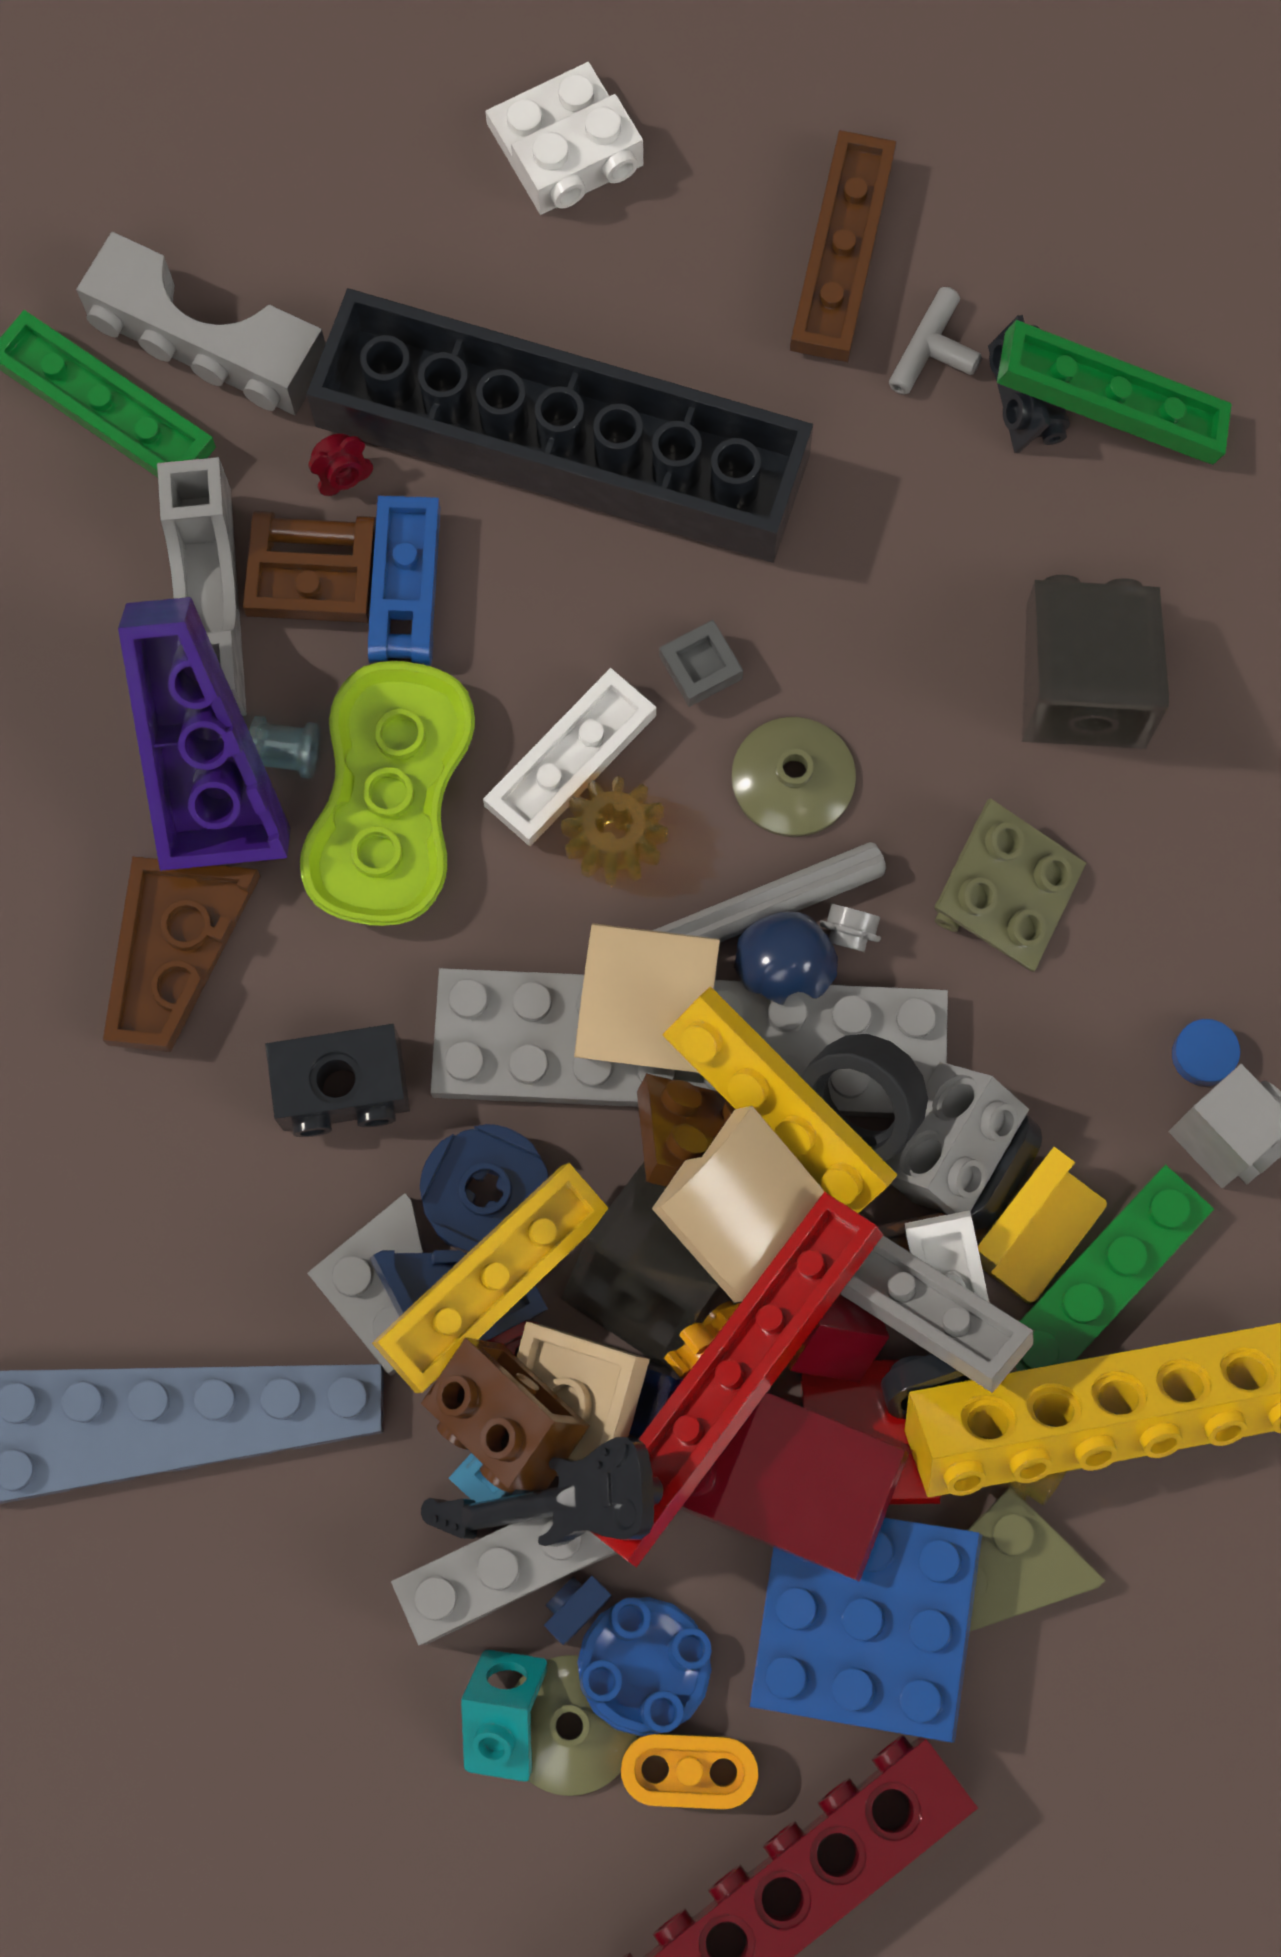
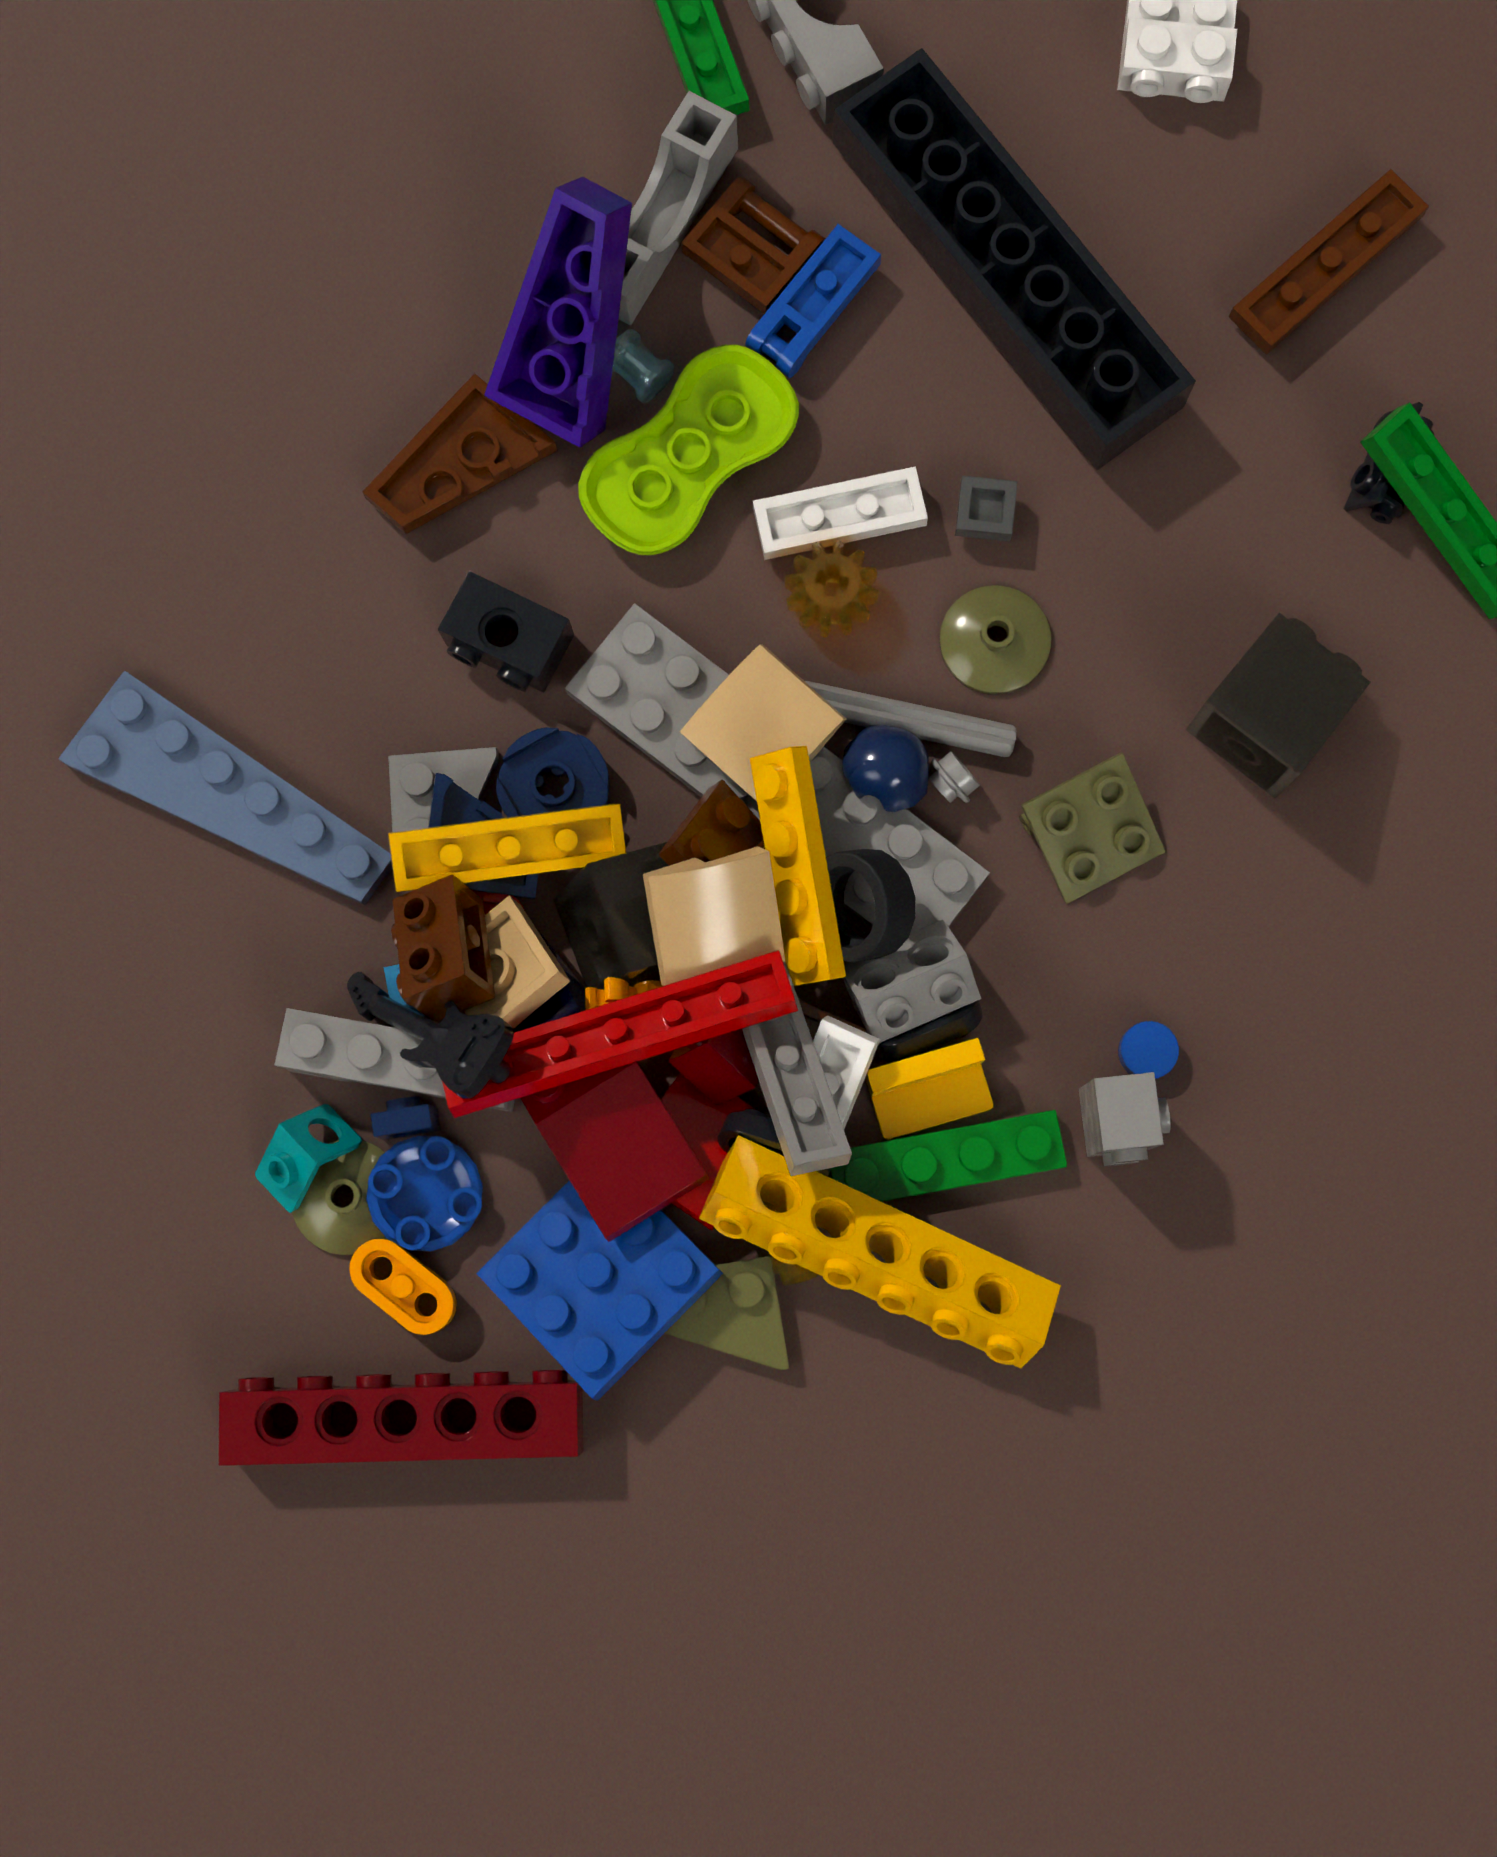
camera: 40 degrees right, 5 degrees up
dark red plate [308,434,373,496] -> none
light grey piece [889,287,982,394] -> none

